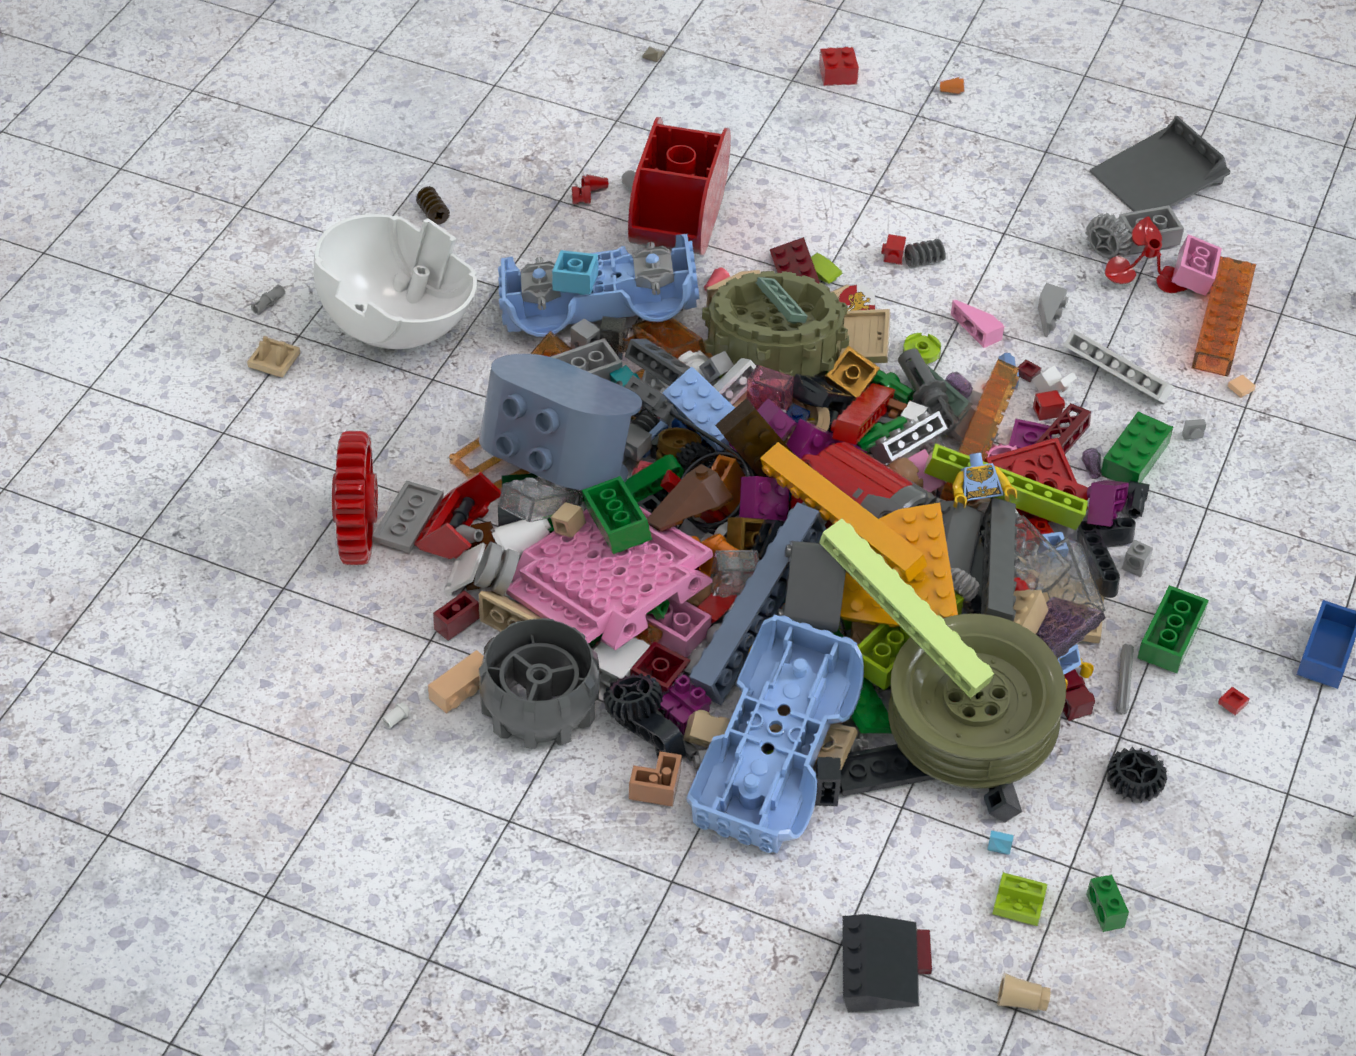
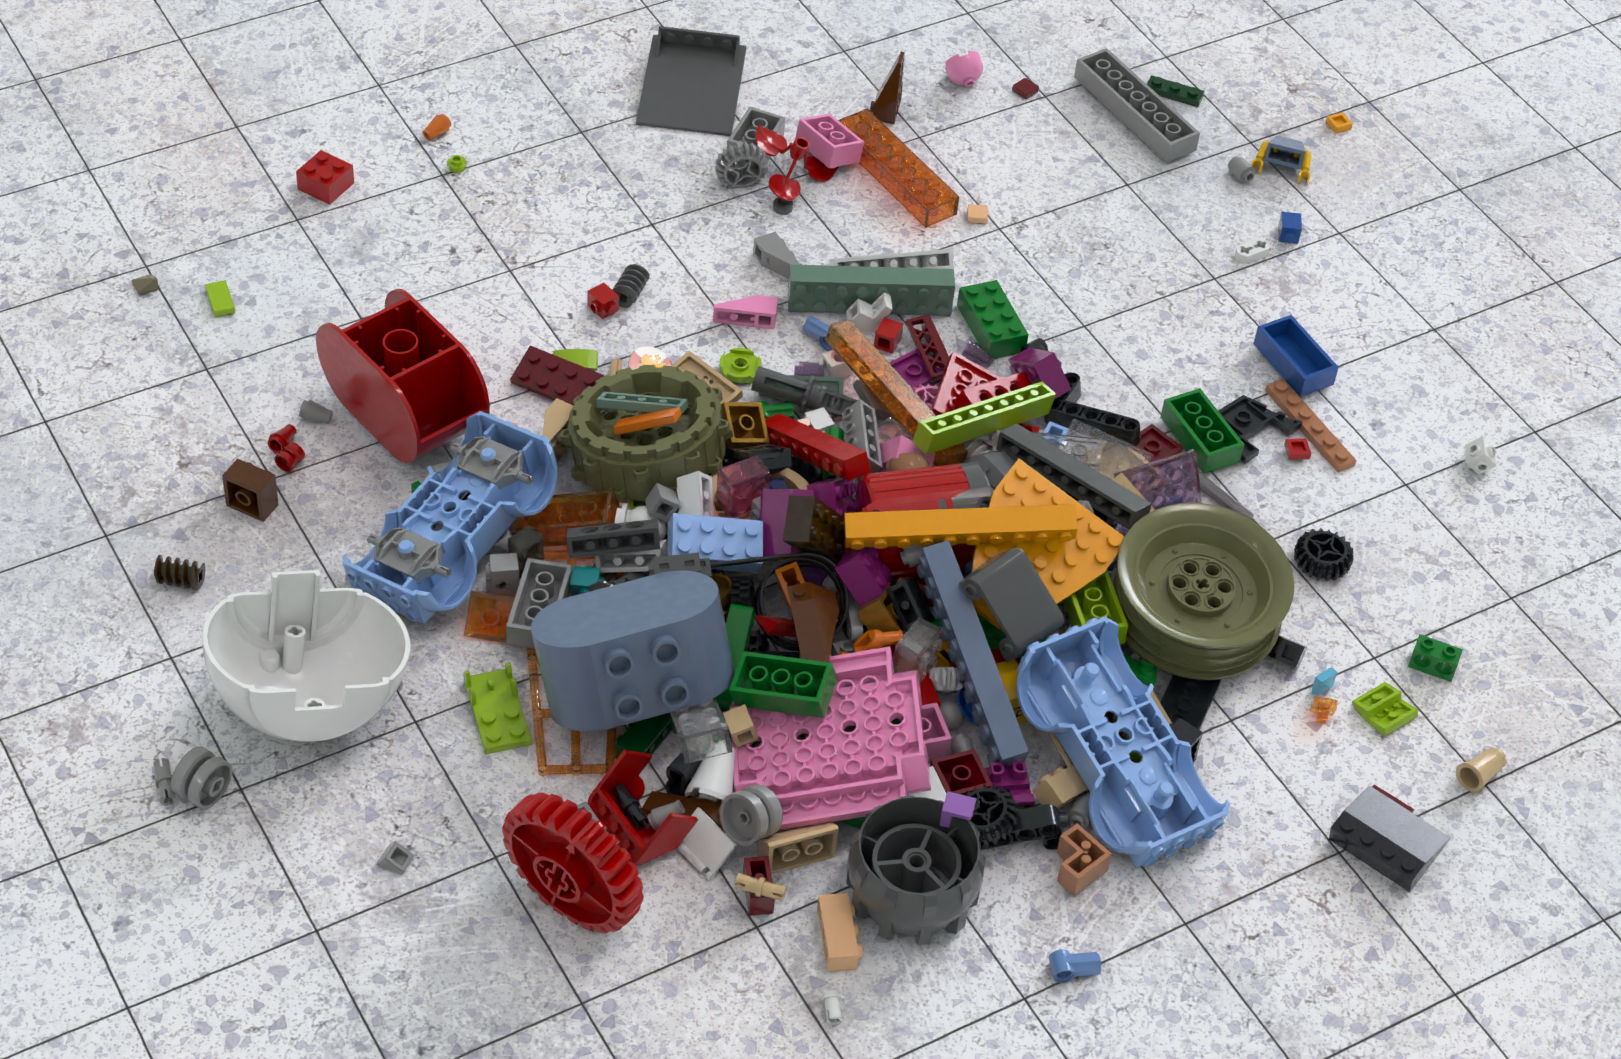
camera: 55 degrees left, 0 degrees up
tan plate [247,336,300,378] -> none
medium azure brick [552,250,598,295] -> none
yellowish green brick [819,518,994,698] -> none
torso [952,453,1017,508] -> none
dark red tile [1016,359,1042,382] -> none
light grey brick [1122,540,1153,577] -> none
light grey plate [1182,419,1207,440] -> none
none -> light grey wheel [171,746,233,809]
none -> lime tile [205,280,235,317]
none -> reddish brown brick [222,458,278,522]
none -> light grey slope [377,841,414,875]
none -> lime plate [447,155,467,173]
none -> lime hinge [463,662,532,755]
none -> orange tile [613,407,682,435]
none -> tan pin [734,873,787,902]
none -> dark grey tile [773,197,793,215]
none -> sand green brick [788,264,955,316]
none -> reddish brown wedge [870,51,905,124]
none -> medium lavender panel [940,791,977,828]
none -> medium blue piece [1049,949,1101,983]
none -> dark red plate [1131,424,1183,469]
none -> black wing [1218,395,1302,464]
none -> nougat plate [1265,379,1357,472]
none -> clear orange tile [1310,696,1338,724]

